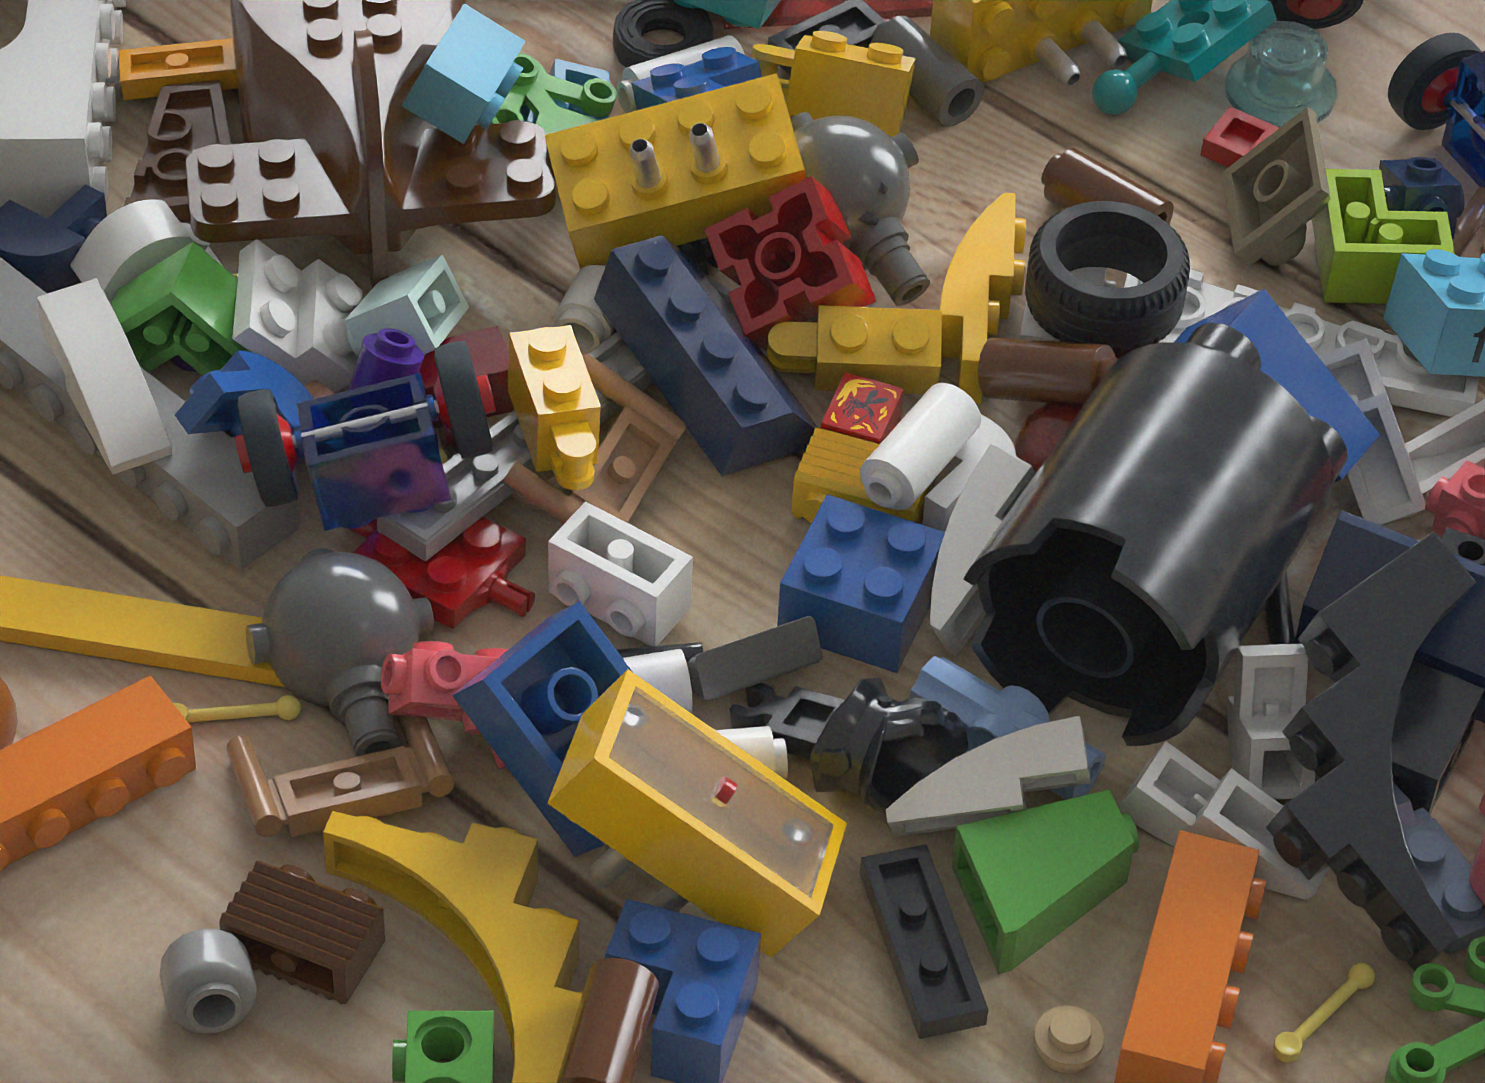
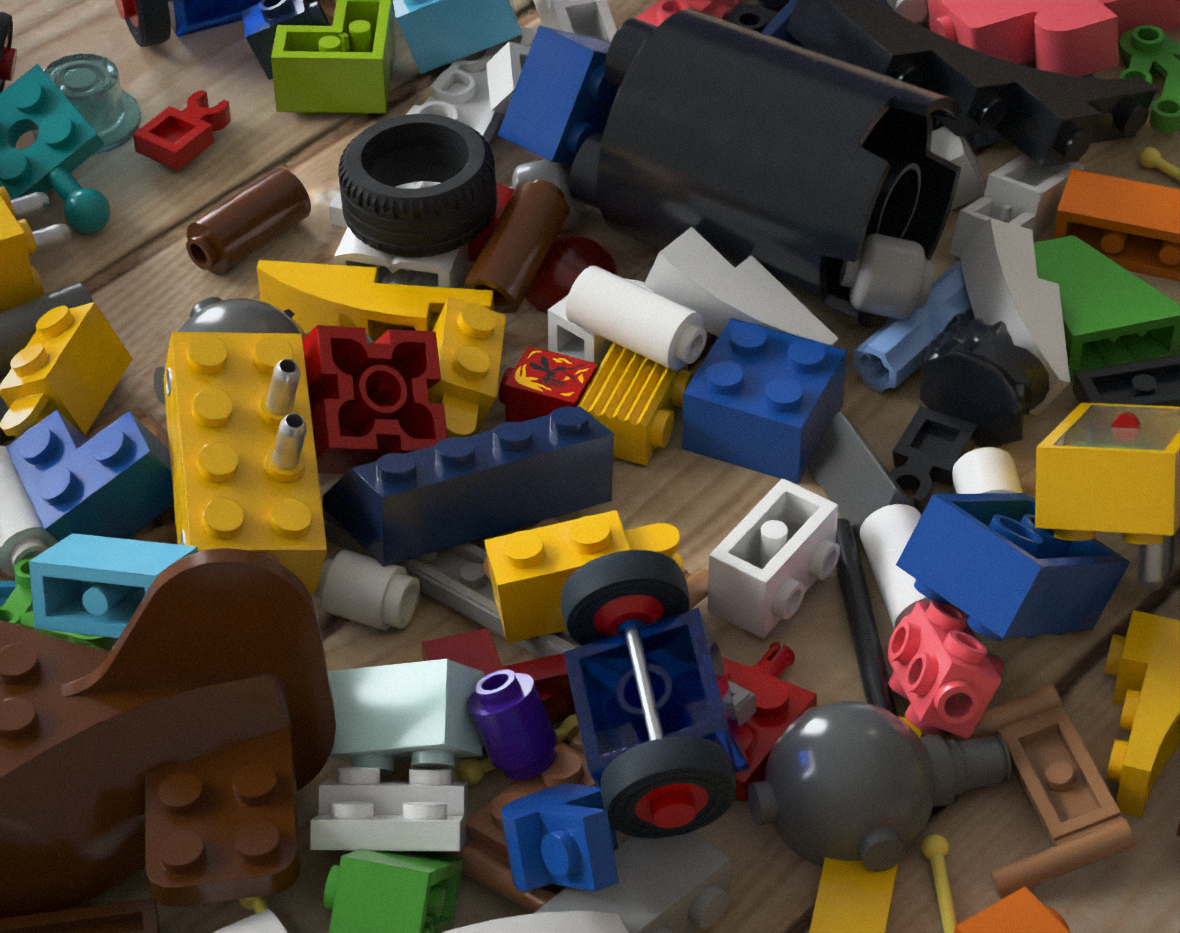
camera: 85 degrees left, 5 degrees down
dark tan slope [1222,107,1331,266] -> none
none -> light grey head [839,233,934,319]

